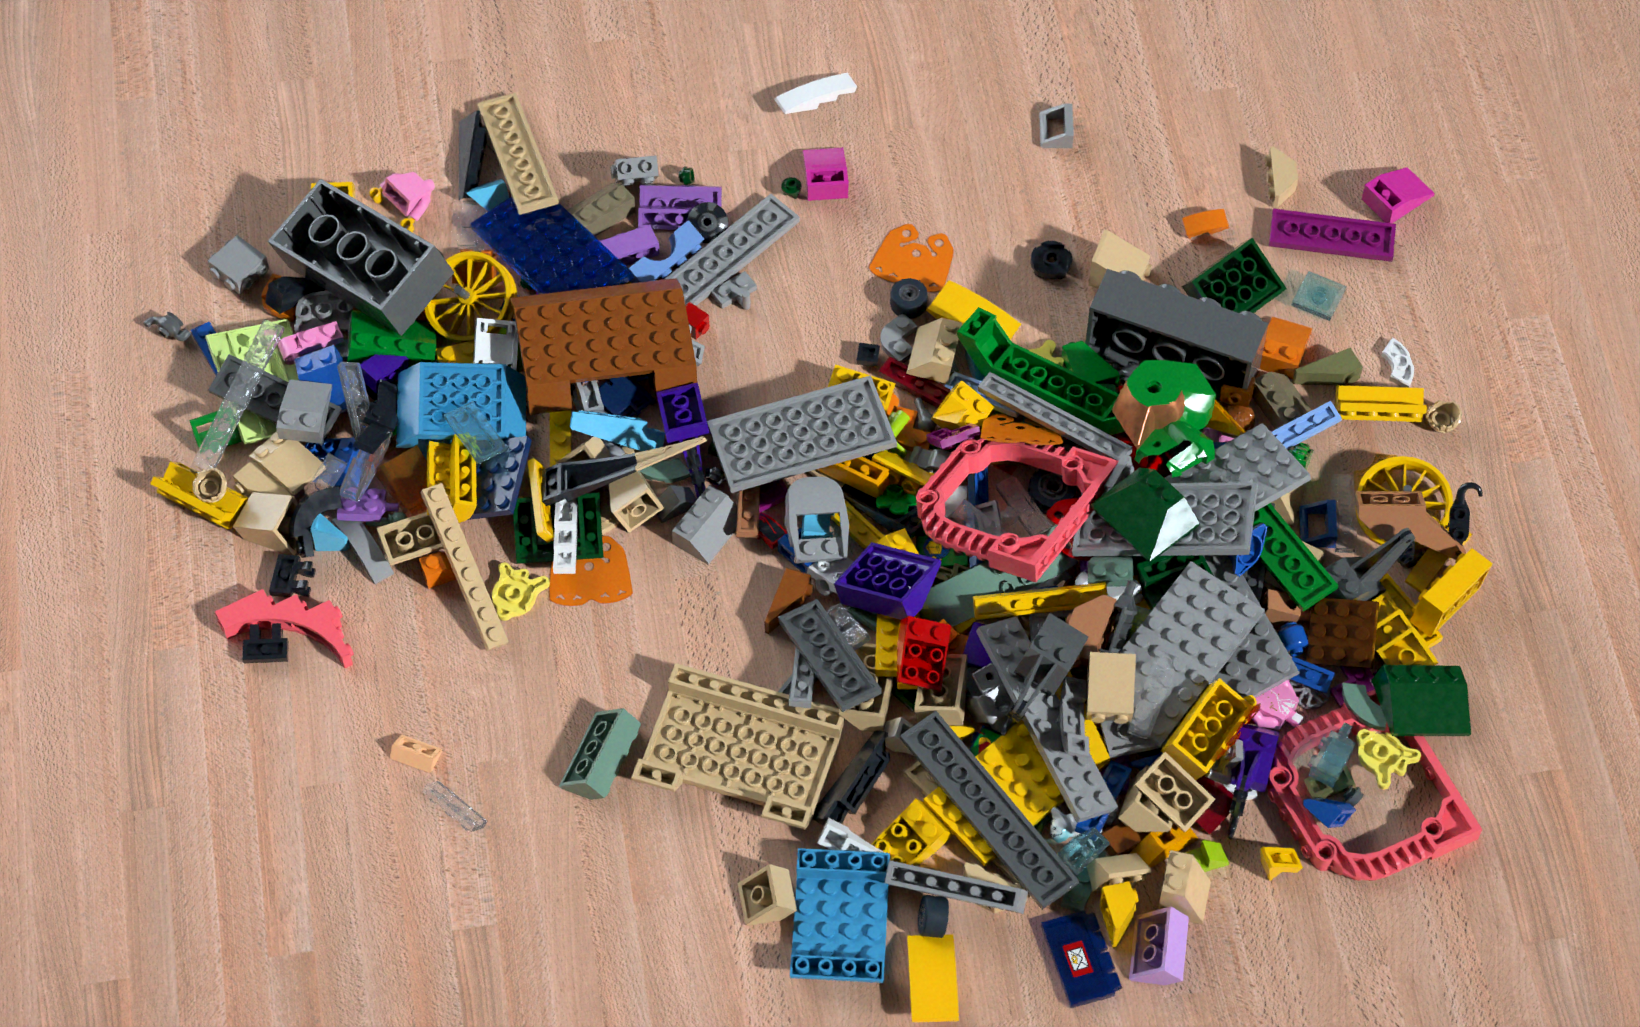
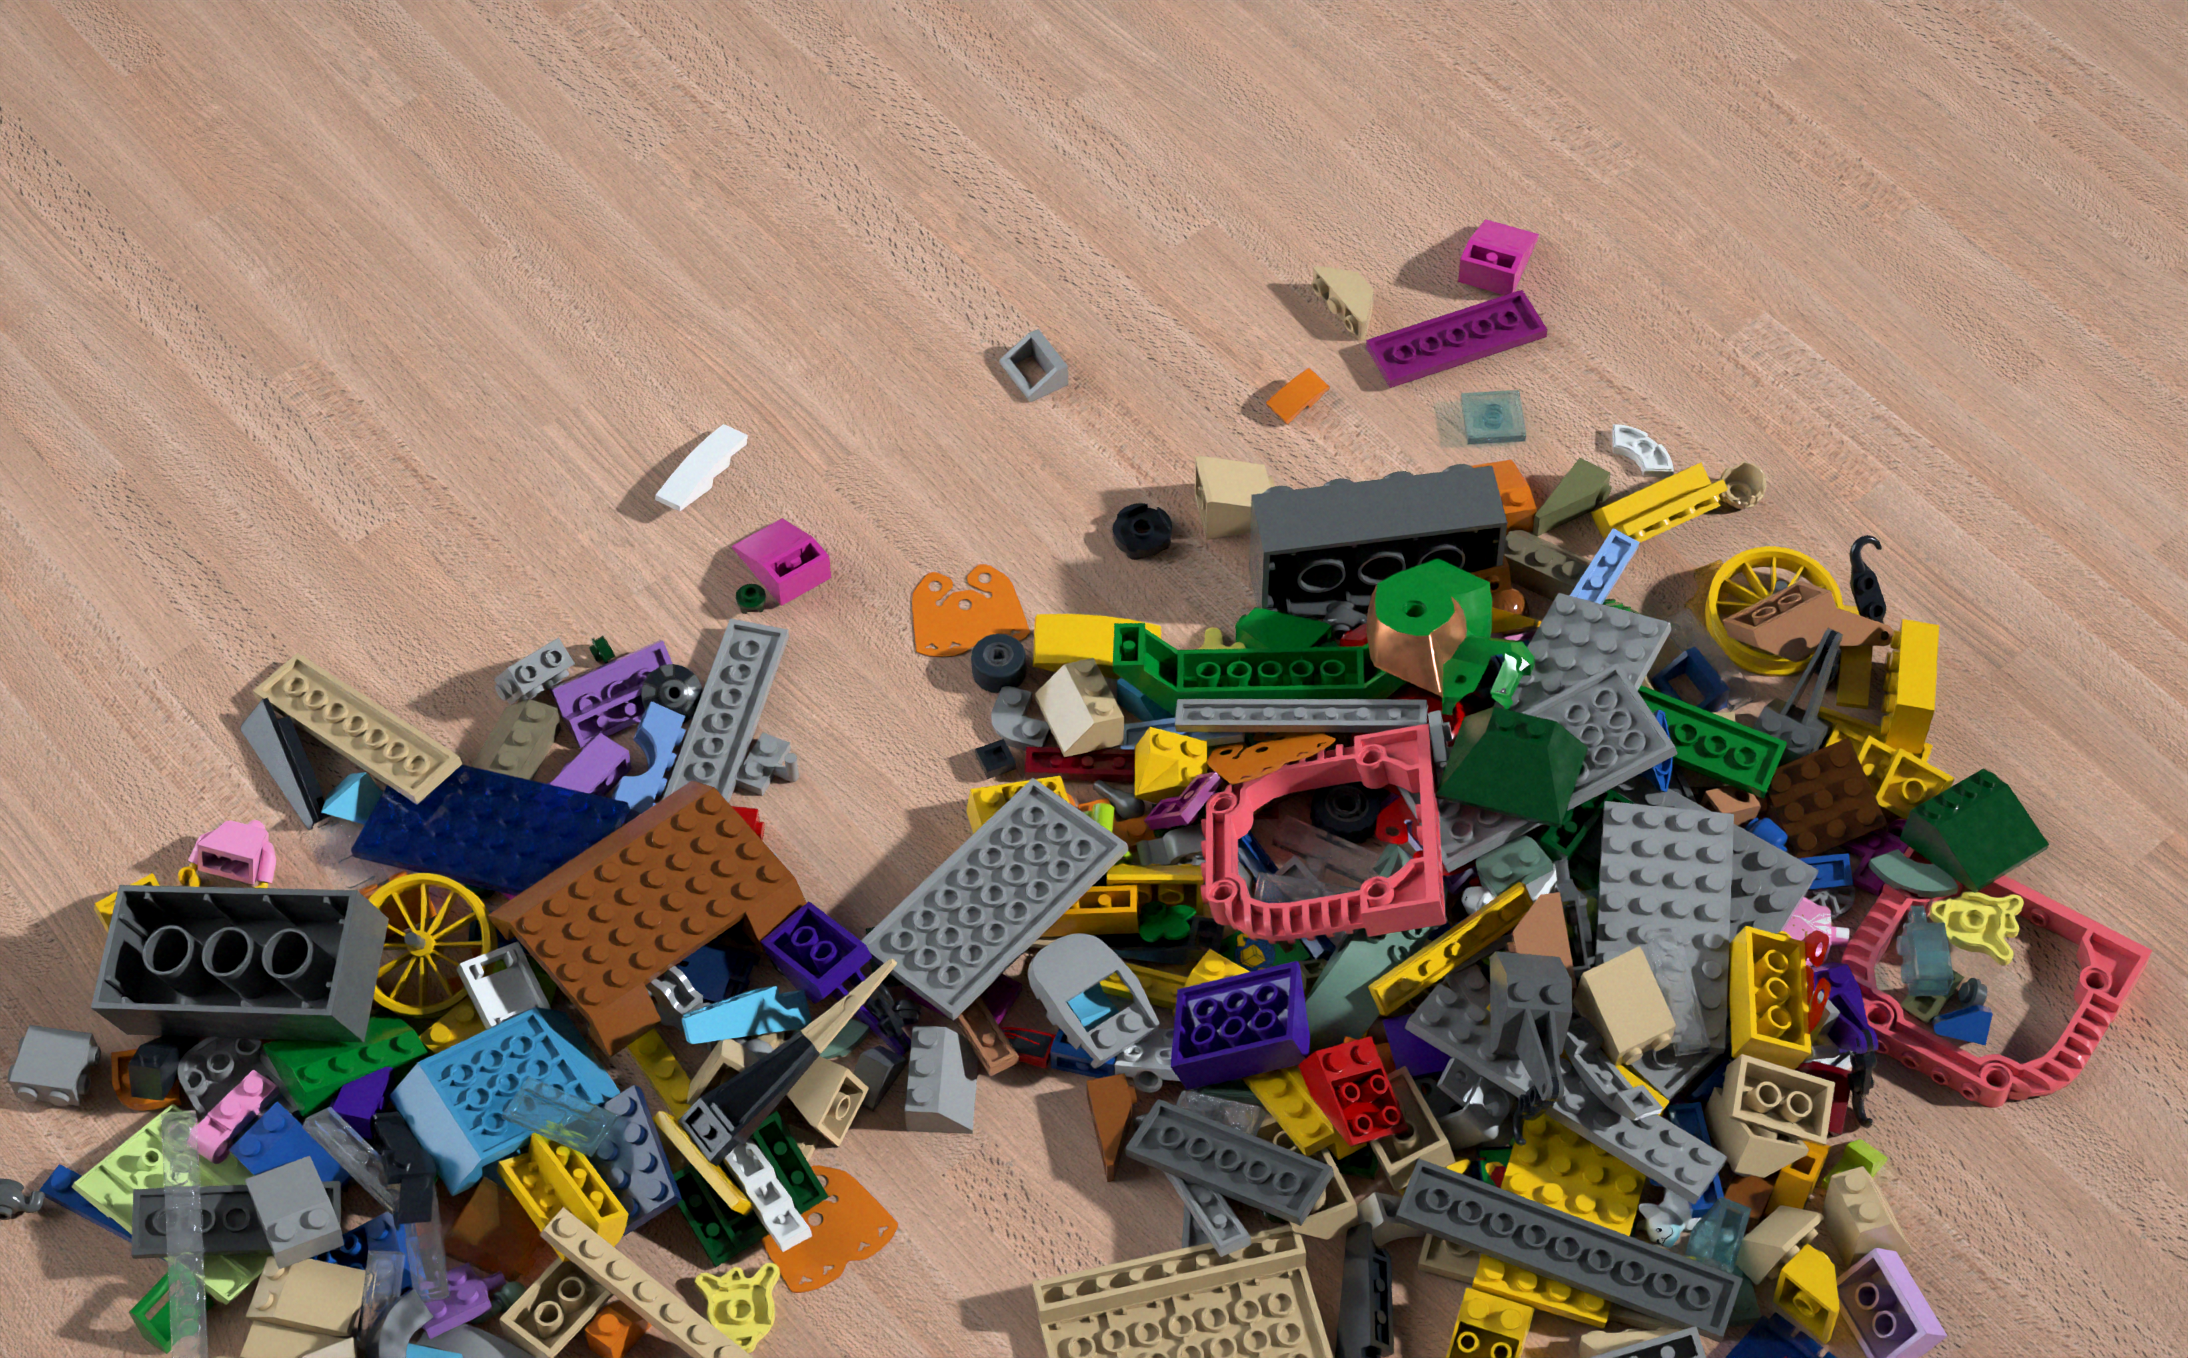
camera: 30 degrees left, 5 degrees down
dark green slope [1182,238,1287,313] -> none
yellow slope [1260,847,1303,881] -> none

